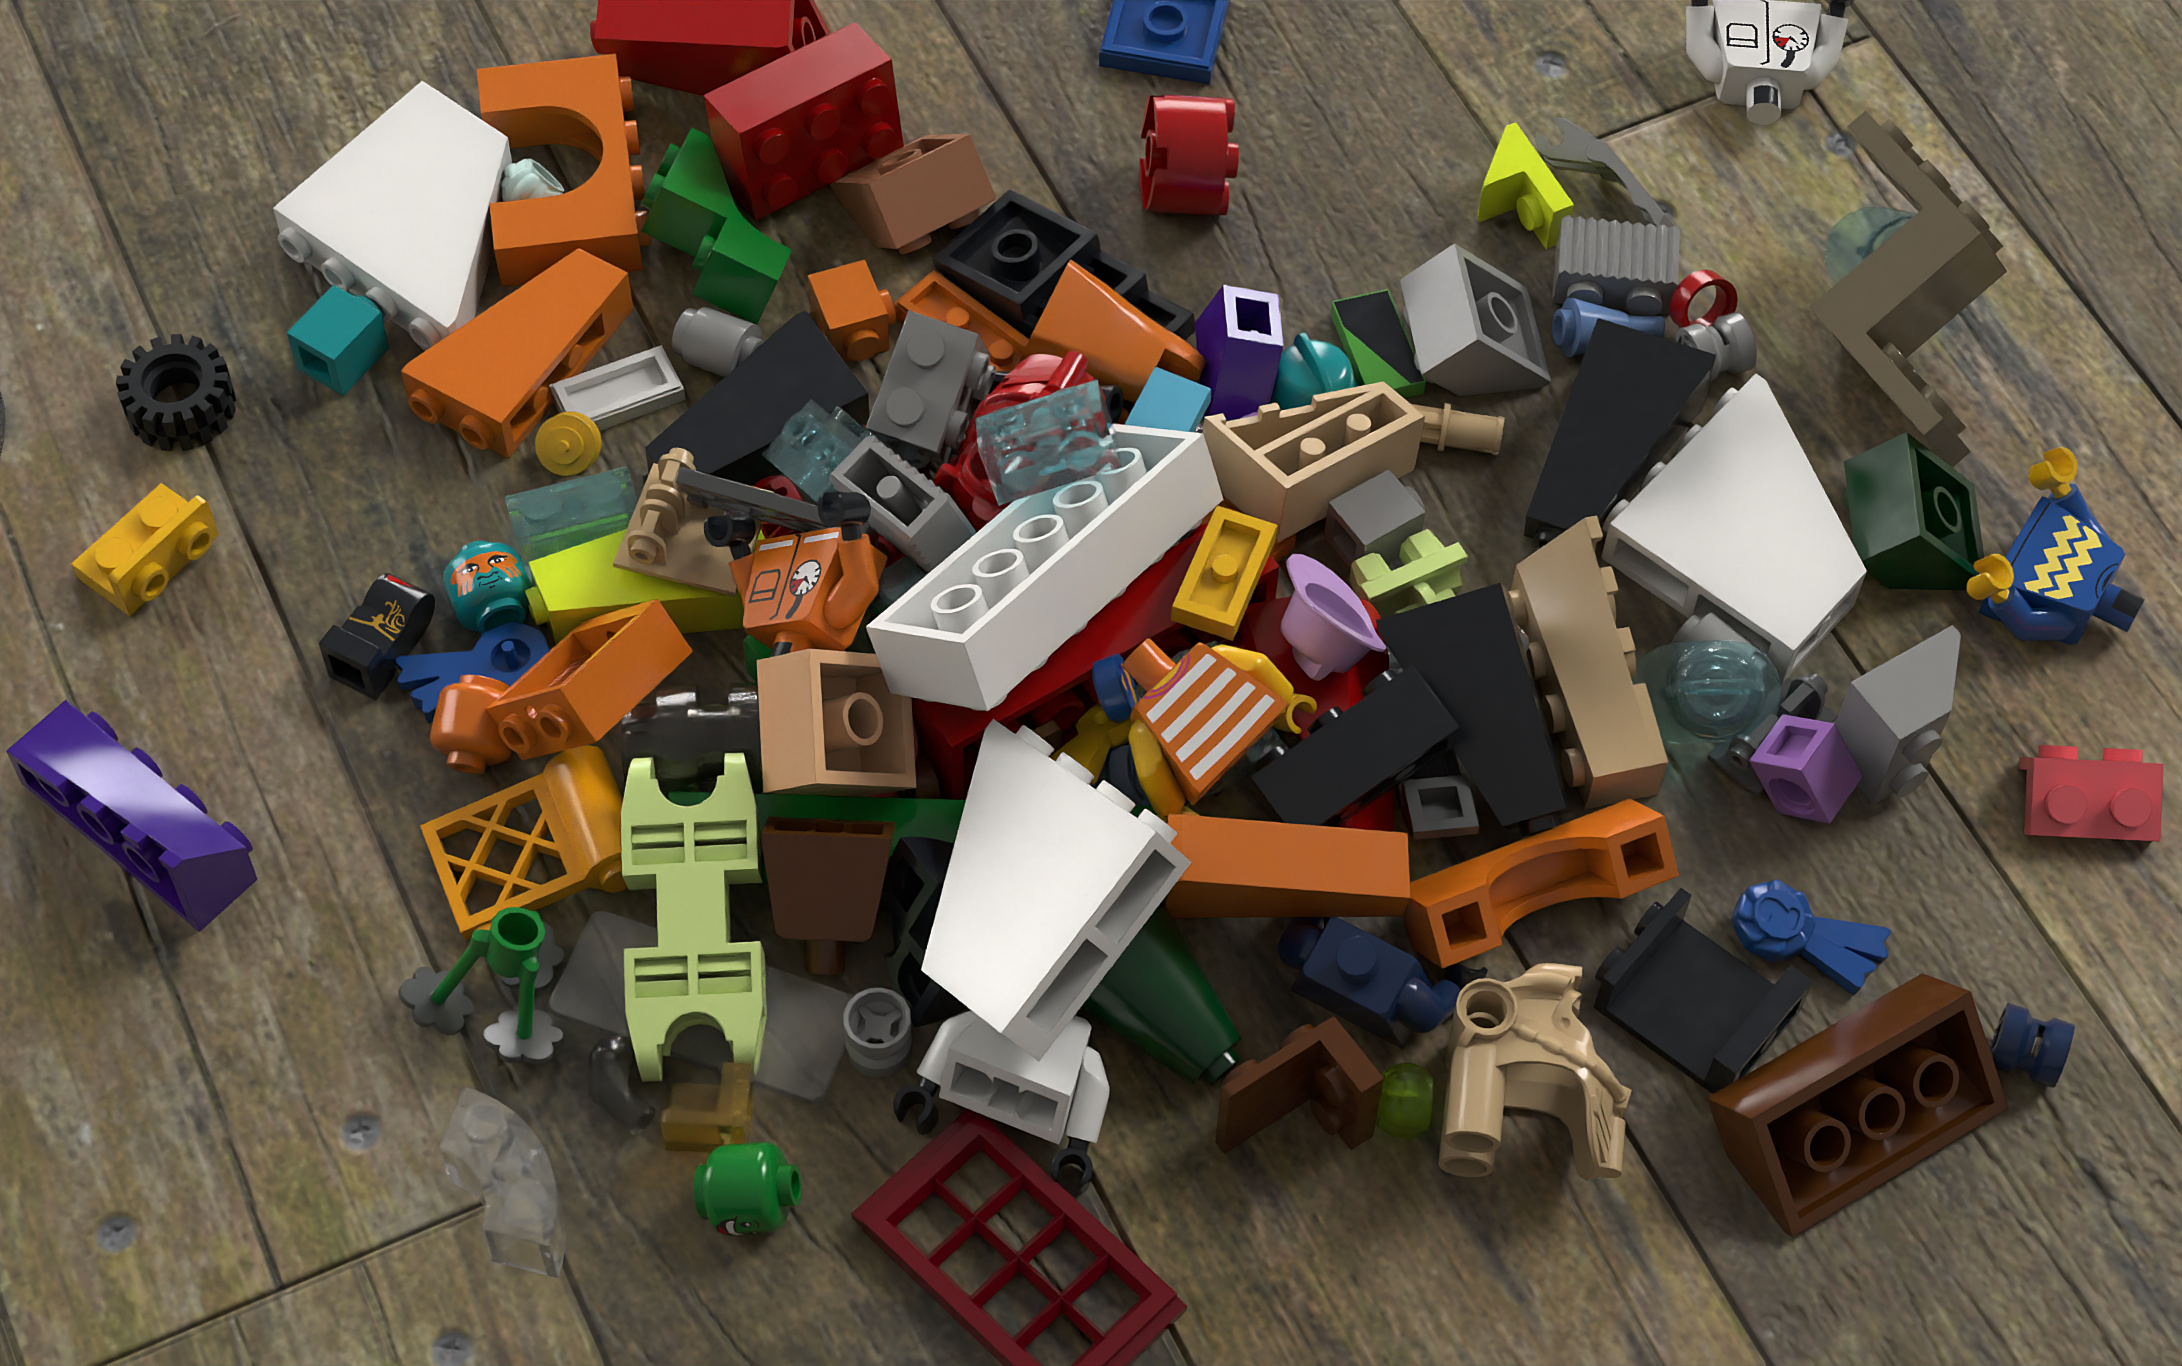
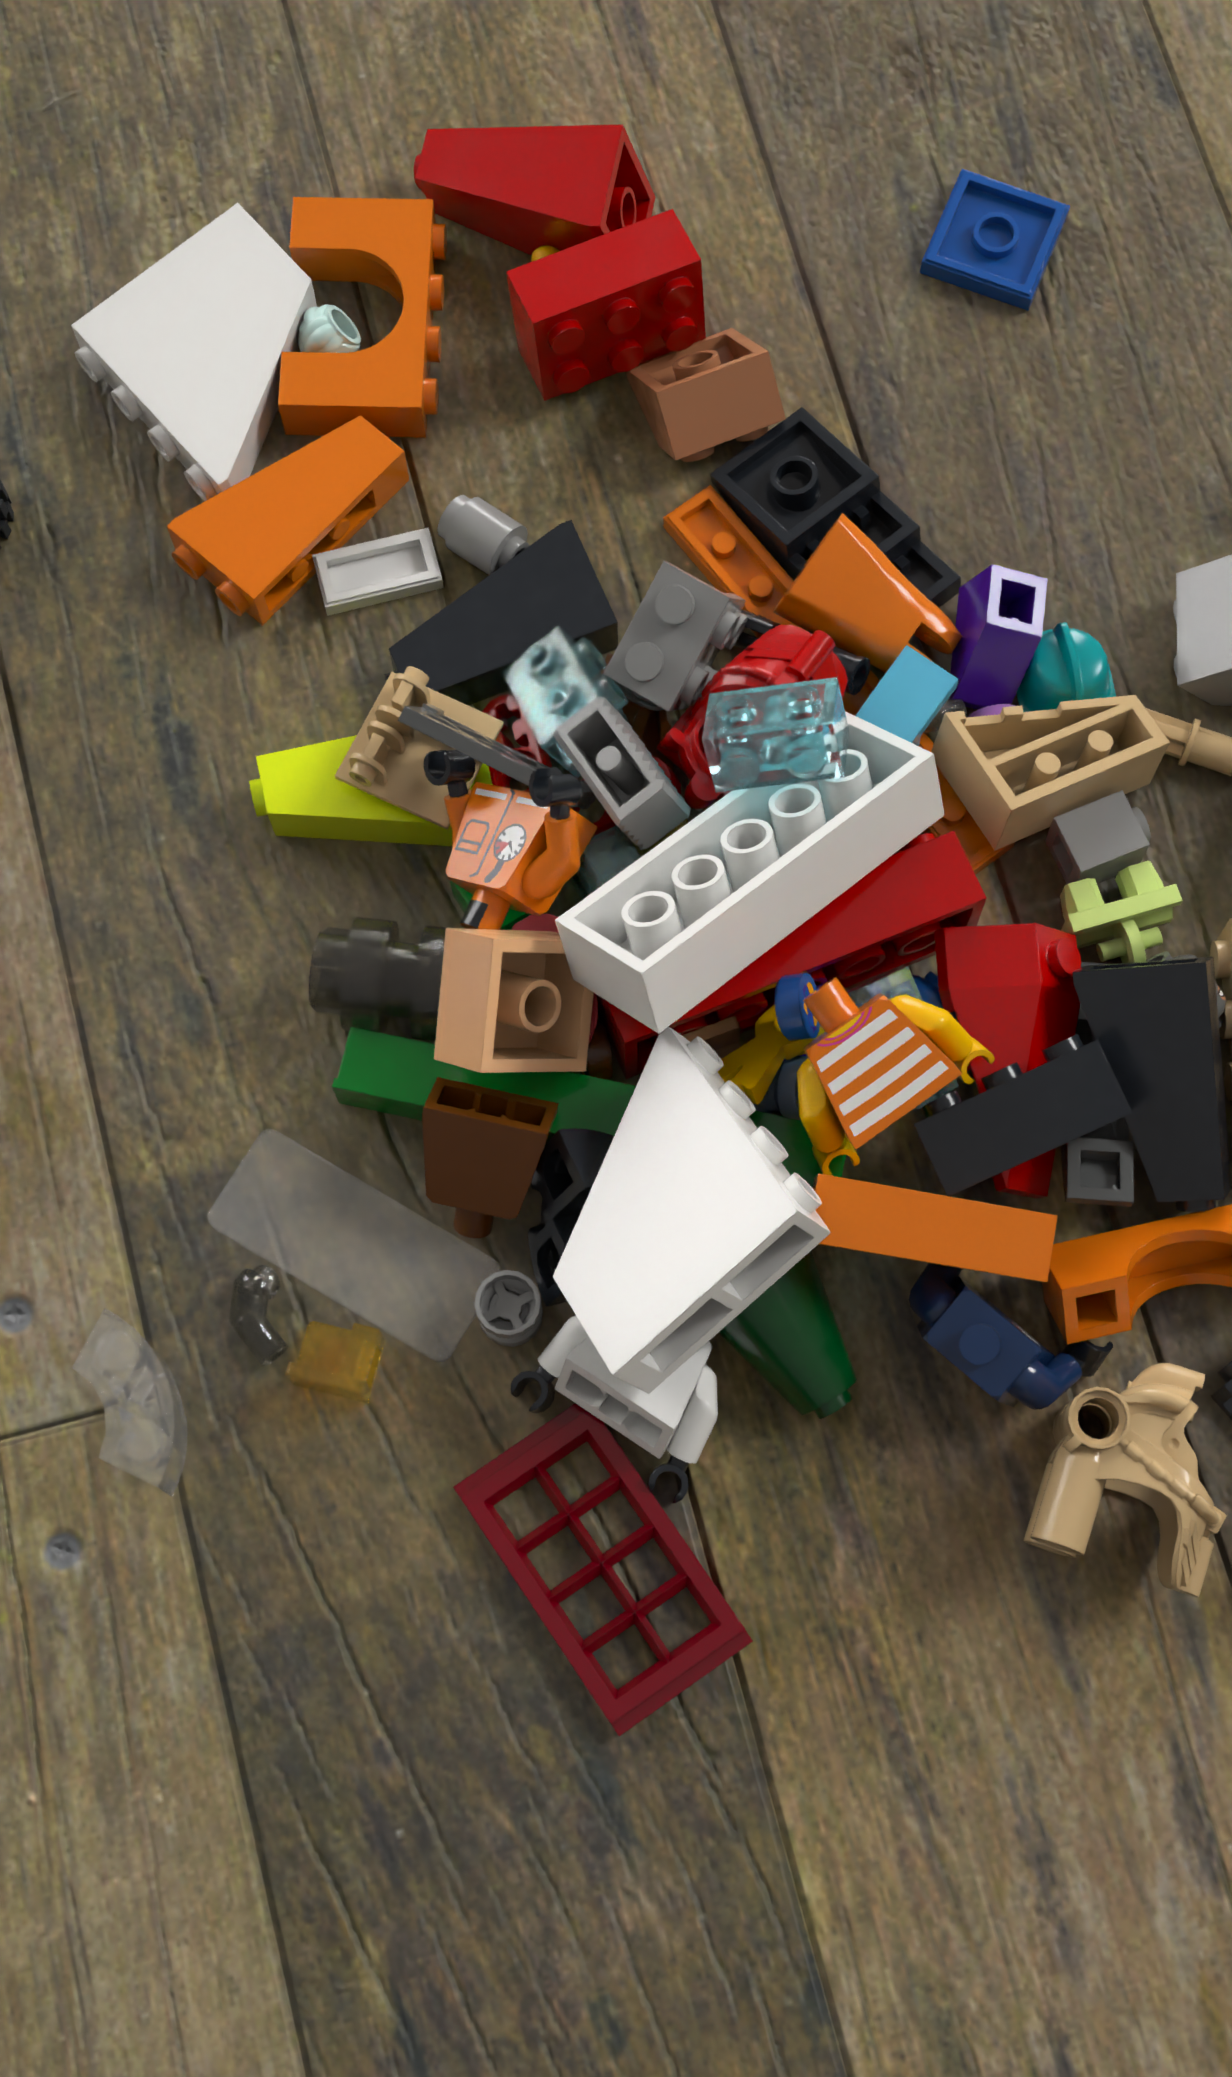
camera: 15 degrees right, 15 degrees up
teal brick [286,285,389,396] -> none
black leg [319,573,435,701] -> none
blue piece [396,622,550,723] -> none
plant [398,907,564,1064] -> none
light orange piece [420,745,628,941] -> none
orange head [430,675,513,775] -> none
teal head [443,540,533,634] -> none
orange window [486,599,693,761] -> none
clear light blue brick [504,466,638,582] -> none
yellow wheel [535,411,602,476] -> none
yellowish green piece [621,753,767,1082] -> none
green arch [641,127,792,325] -> none
green head [694,1142,802,1236] -> none
orange brick [808,260,896,362] -> none
red brick [1139,95,1239,216] -> none
yellow plate [1171,505,1278,641] -> none
reddish brown bracket [1215,1016,1384,1153] -> none
lavender piece [1280,554,1386,681] -> none
black tile [1330,289,1426,398] -> none
clear neon green piece [1376,1062,1433,1140] -> none

